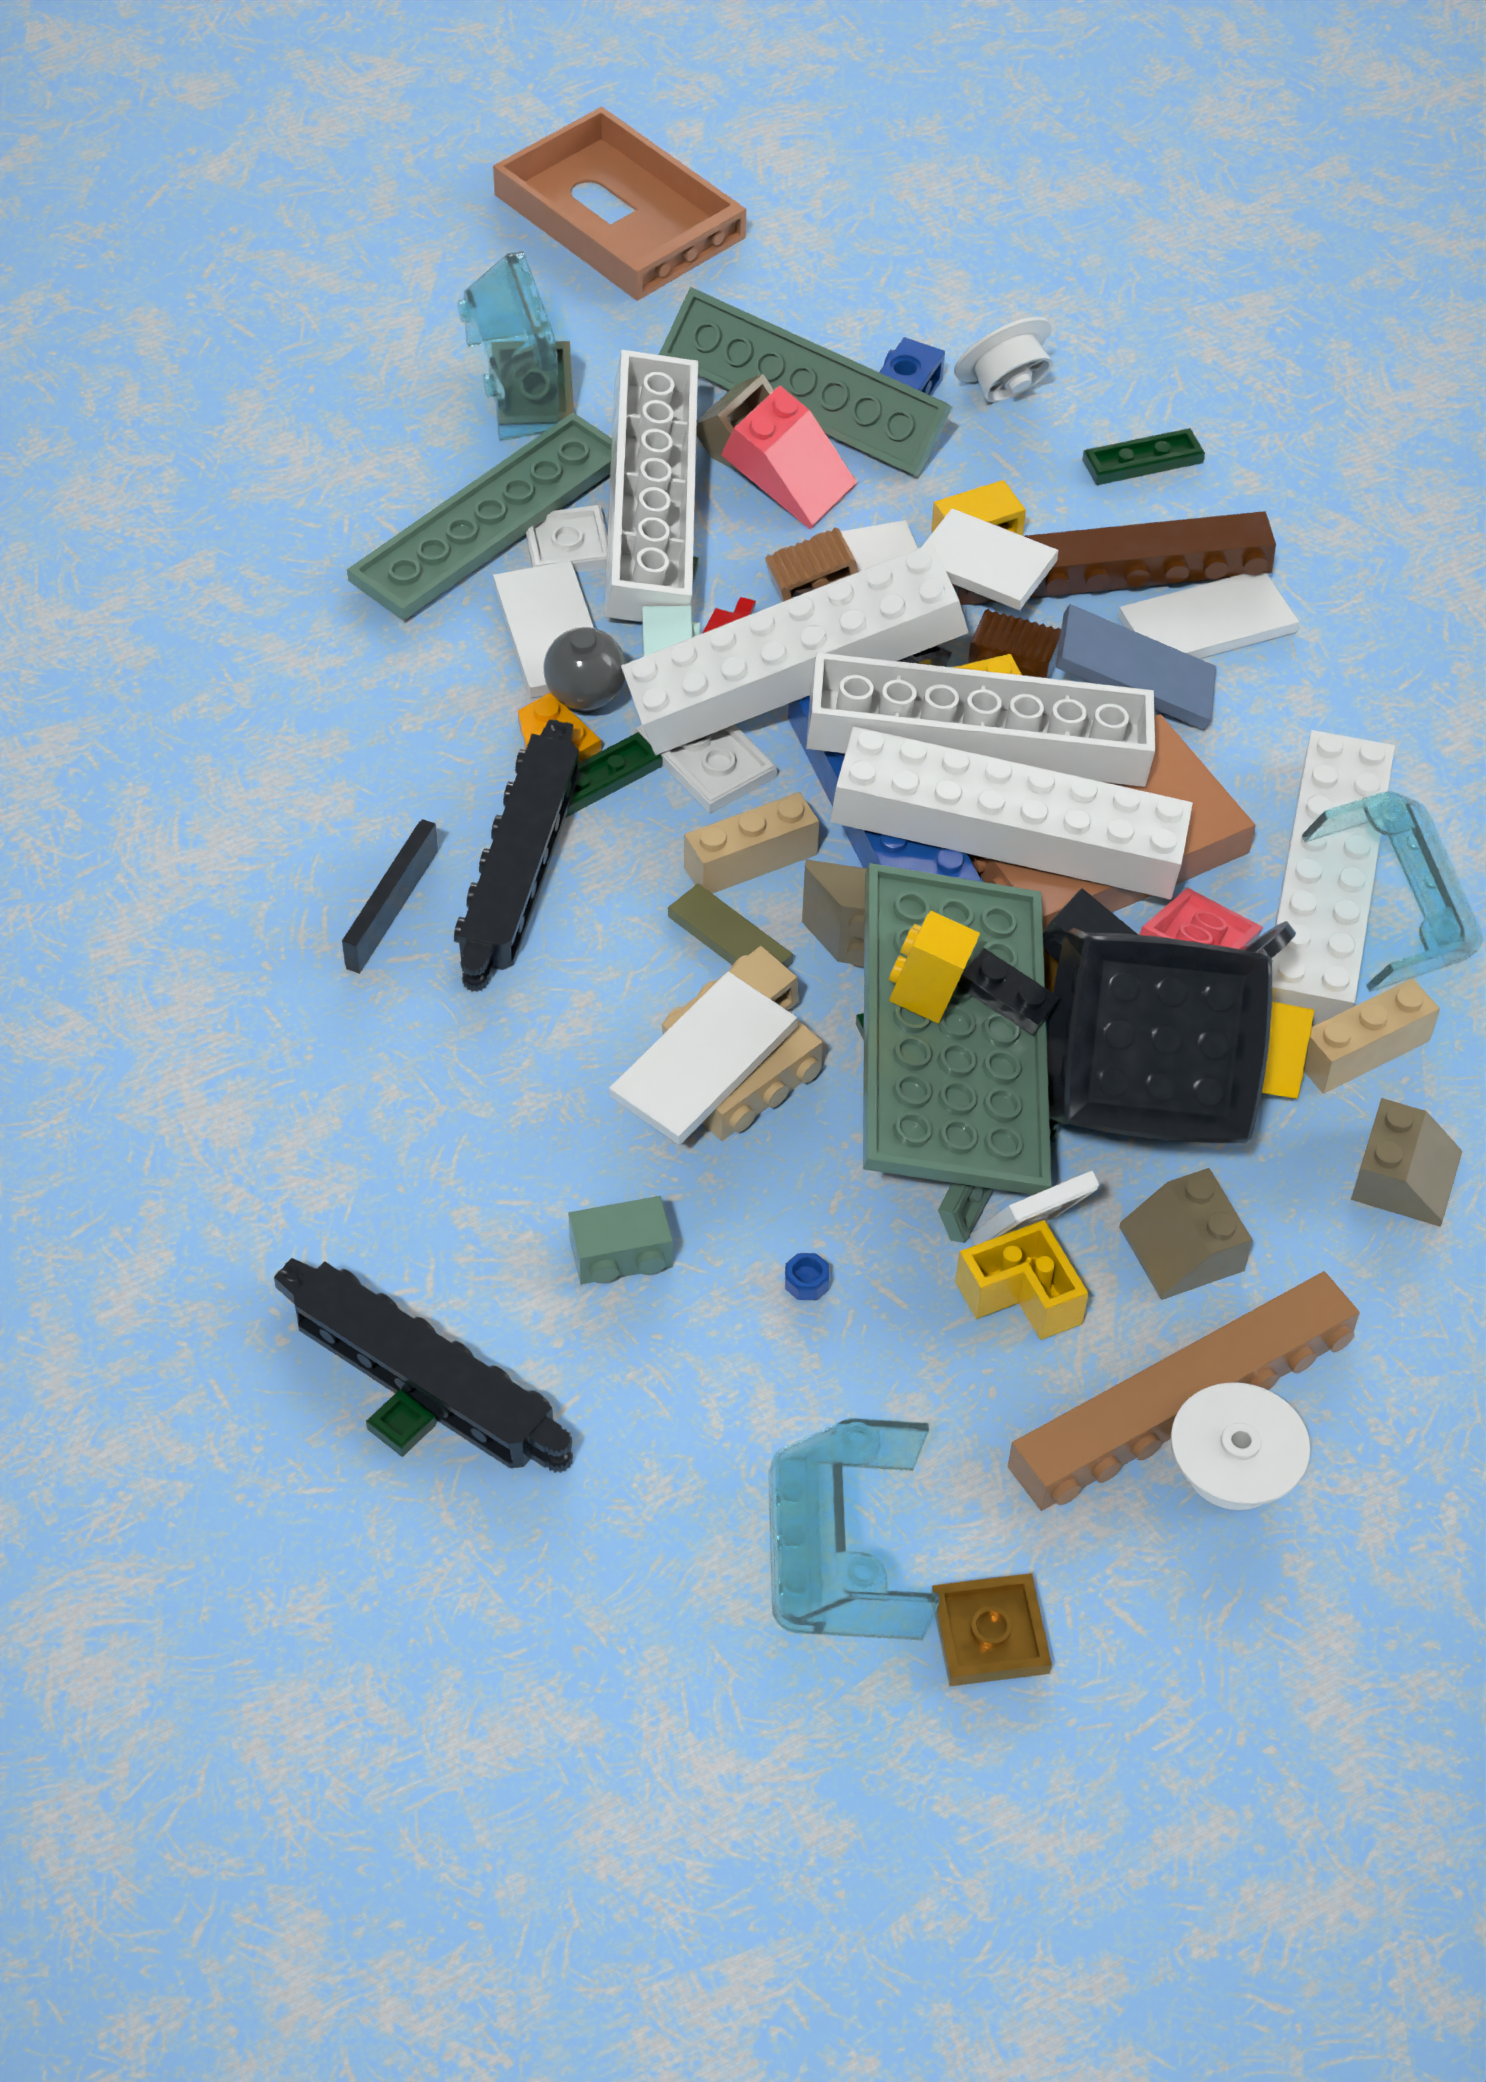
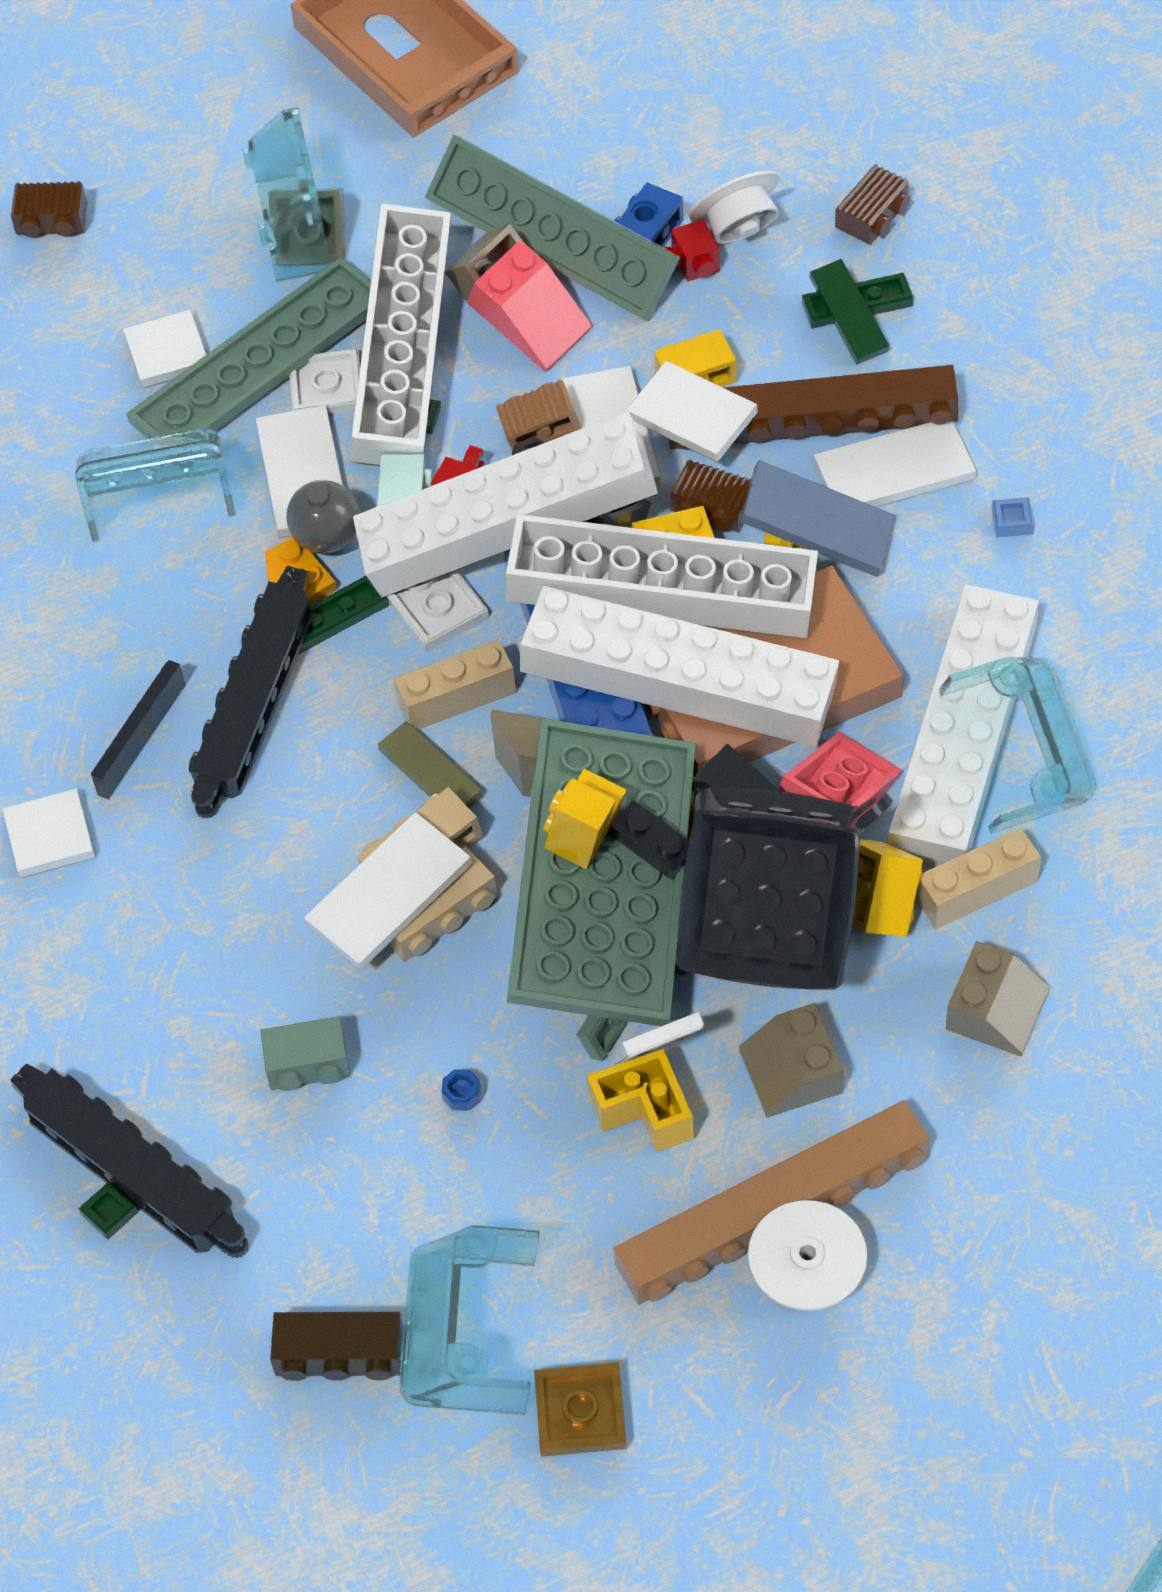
camera: 10 degrees right, 5 degrees up
none -> white tile [2,788,95,878]
none -> reddish brown brick [11,181,87,237]
none -> clear light blue windscreen [75,428,236,542]
none -> white tile [123,310,206,388]
none -> dark brown brick [270,1312,404,1381]
none -> red brick [663,219,720,282]
none -> dark green tile [809,258,889,365]
none -> reddish brown brick [835,164,910,245]
none -> medium blue tile [991,497,1033,537]

